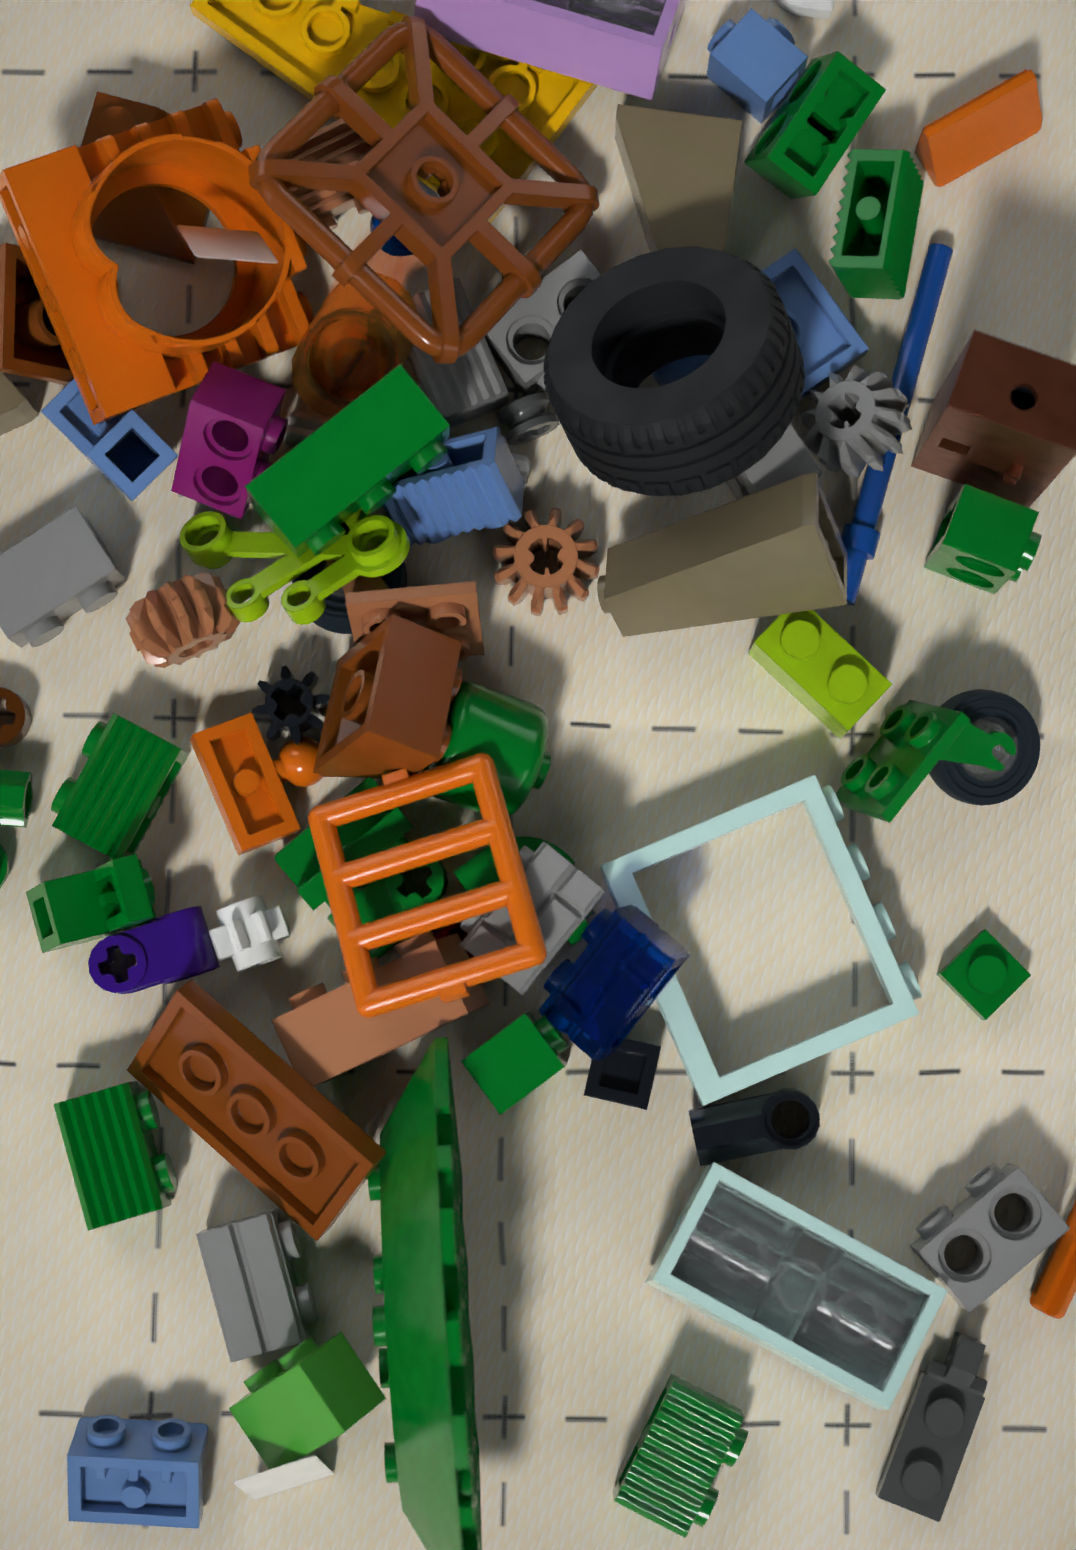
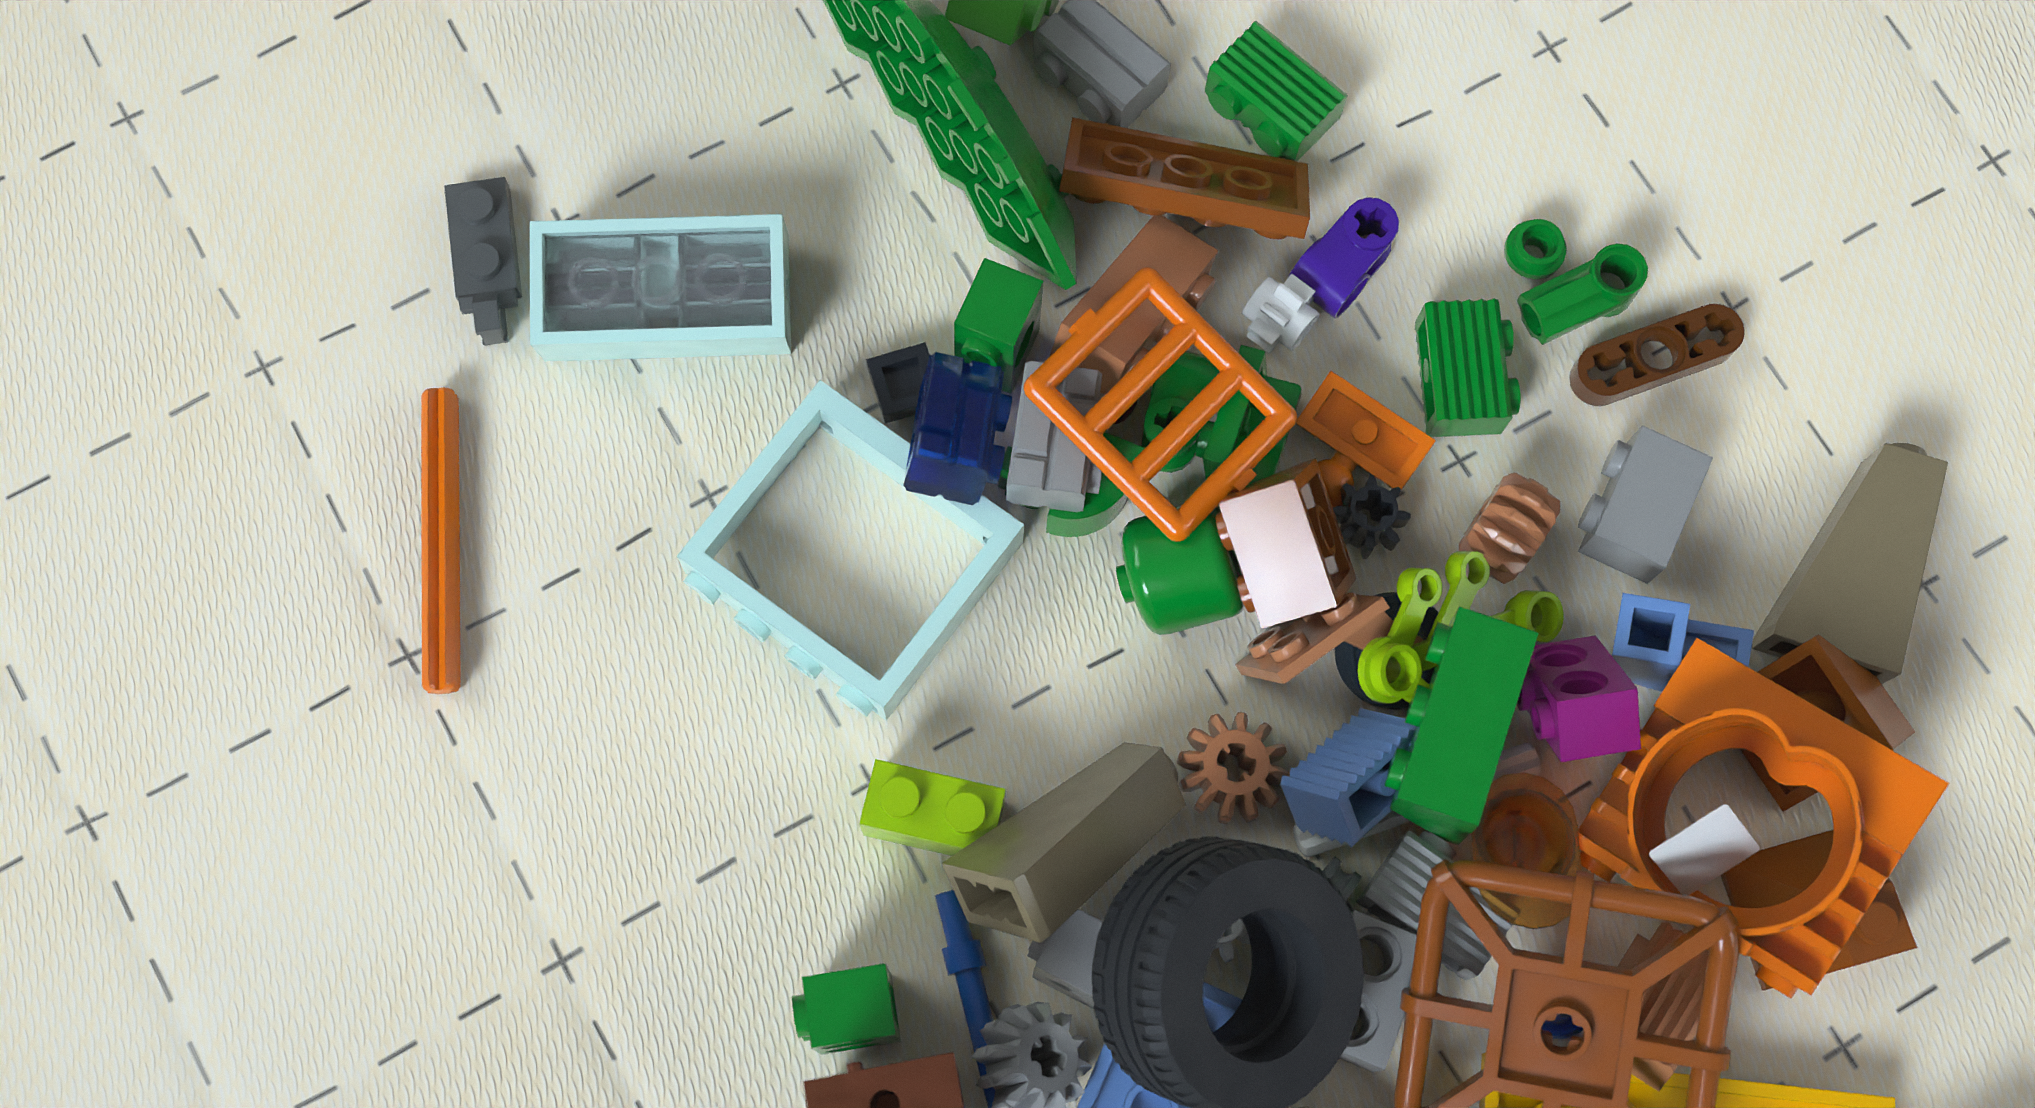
camera: 140 degrees right, 10 degrees down
green brick [26,854,156,953] -> none
green brick [613,1374,748,1538] -> none
black piece [688,1088,820,1166] -> none
plate [835,689,1040,823] -> none
light grey brick [910,1163,1070,1313] -> none
green plate [937,929,1031,1020] -> none

